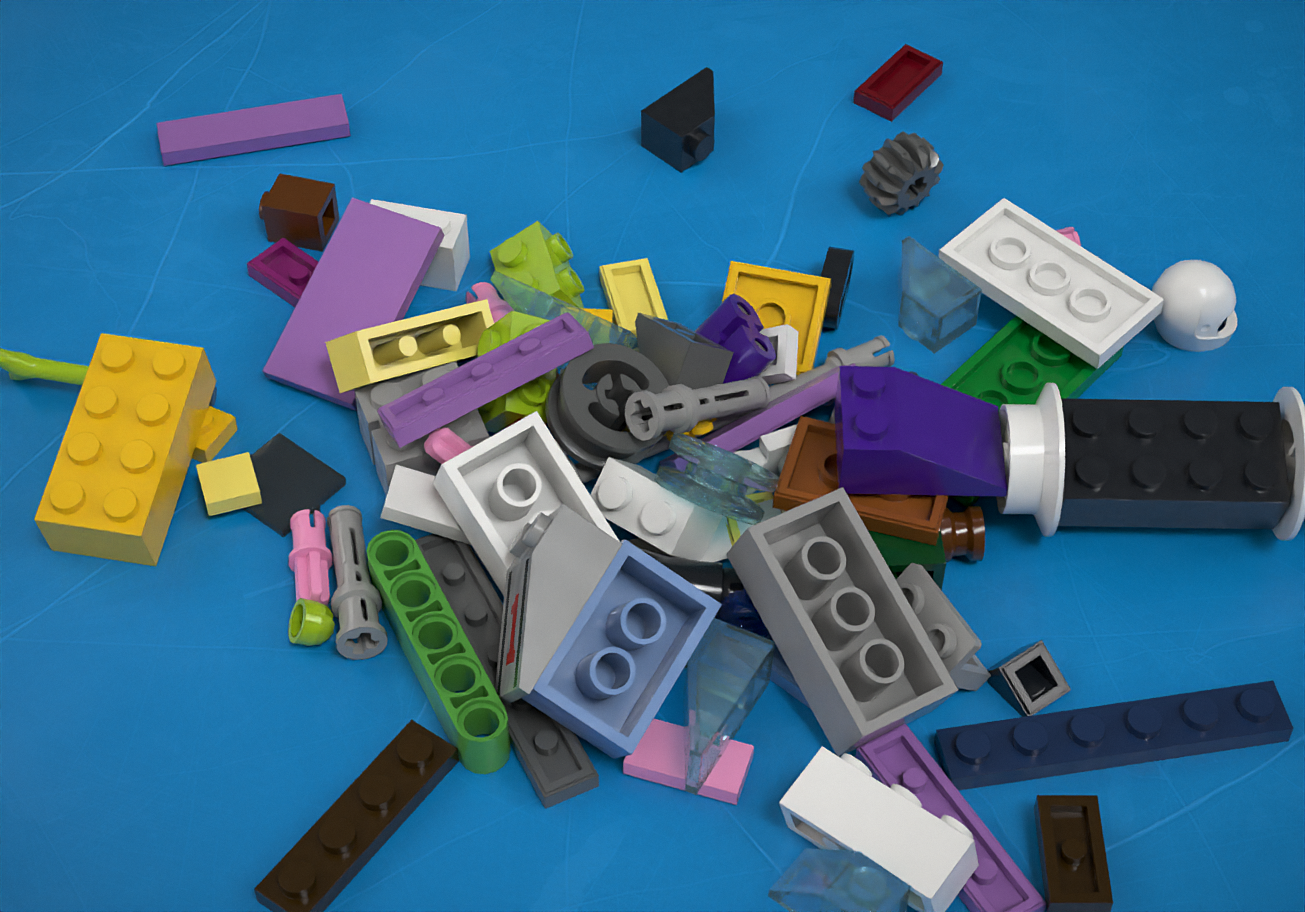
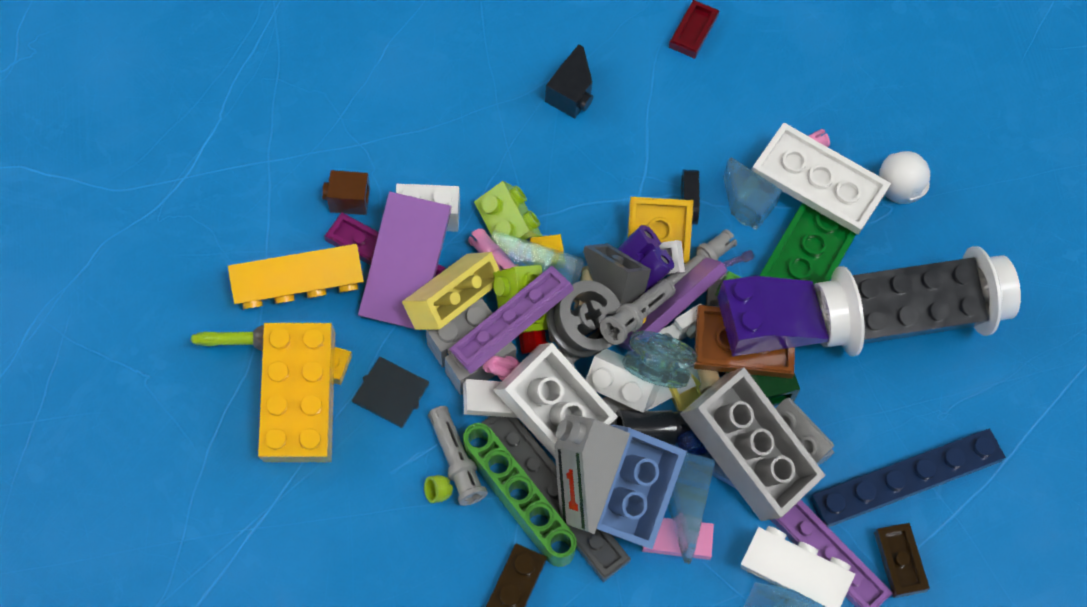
camera: 15 degrees left, 15 degrees up
medium lavender tile [156,94,351,166] -> none
light yellow tile [196,452,262,516] -> none
bright pink axle [288,509,333,605] -> none
light yellow tile [599,258,668,347] -> none
dark grey gear [859,131,944,215] -> none
reddish brown wheel [940,506,985,562] -> none
black slope [987,640,1071,717] -> none
none -> yellow brick [228,244,364,309]

